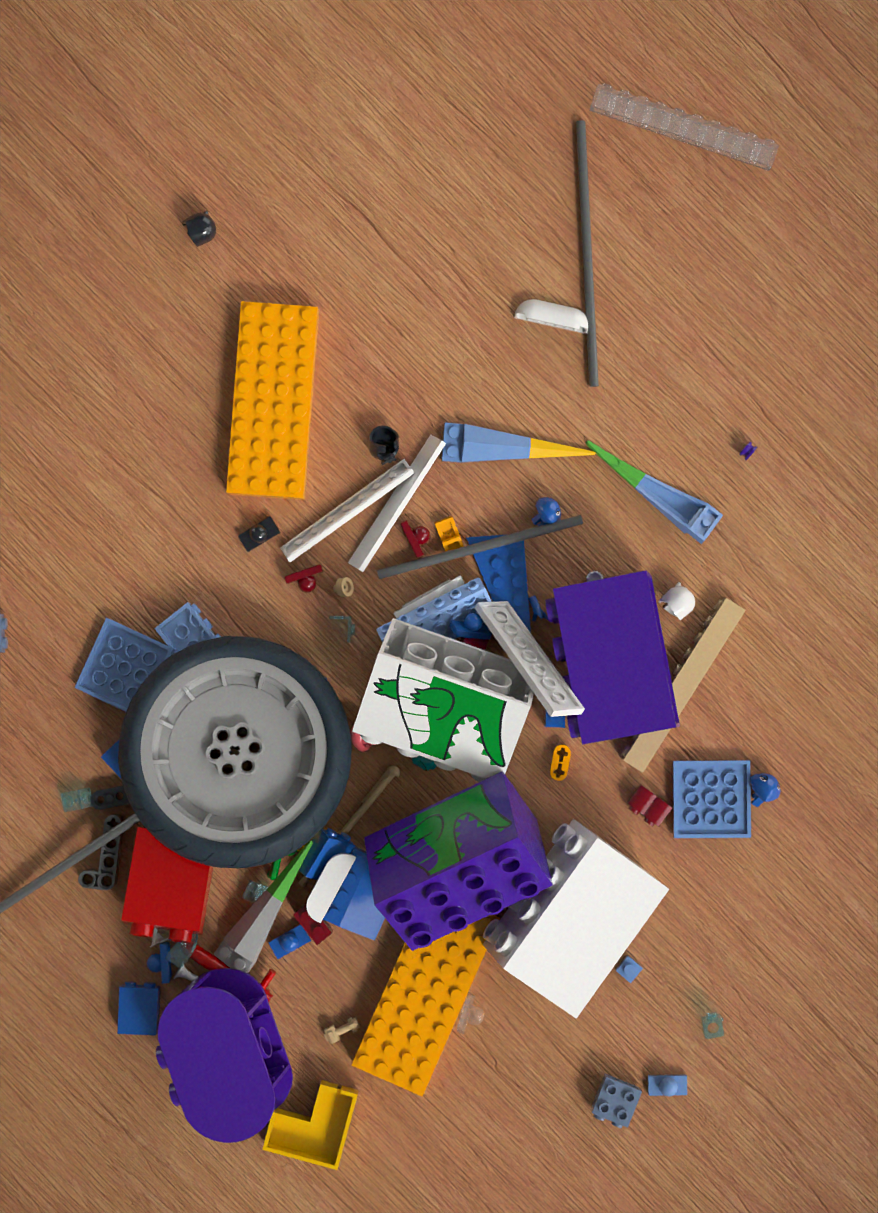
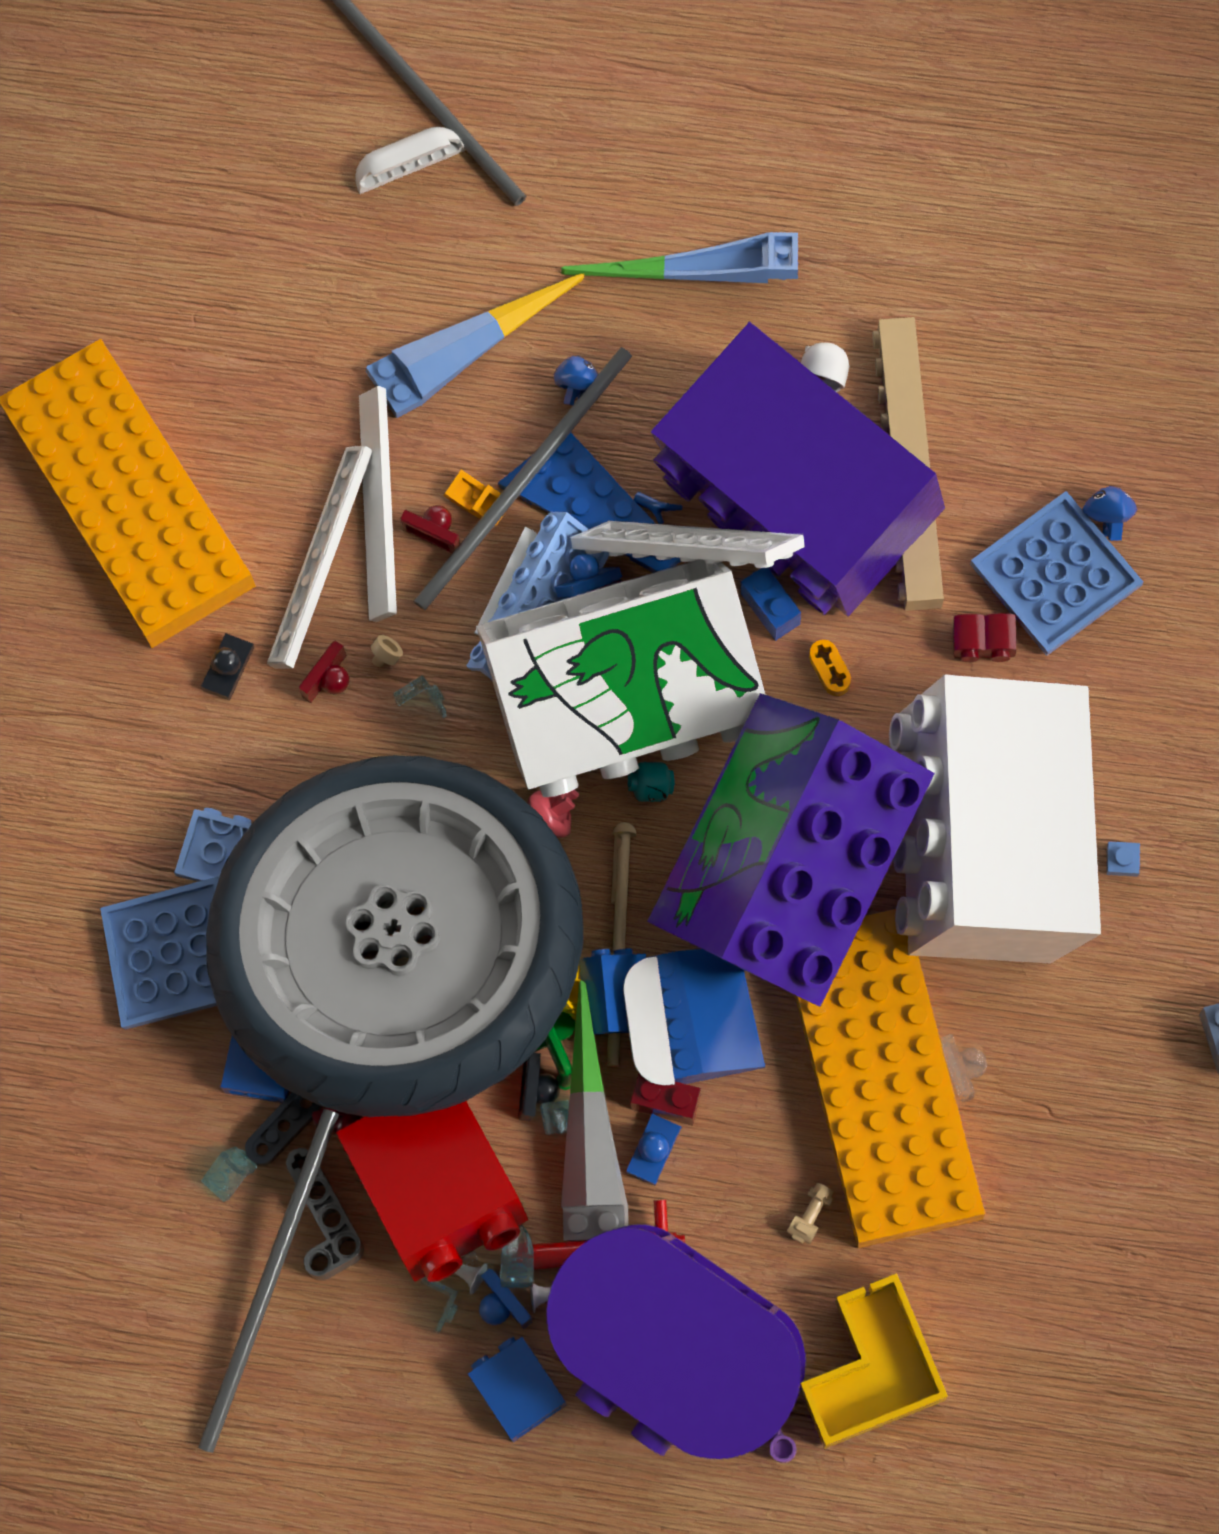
camera: 30 degrees left, 15 degrees down
black helmet [368,426,399,465] -> none
dark purple bush [739,441,757,460] -> none
none -> clear light blue bracket [420,1276,458,1334]
none -> black tile [518,1053,560,1122]

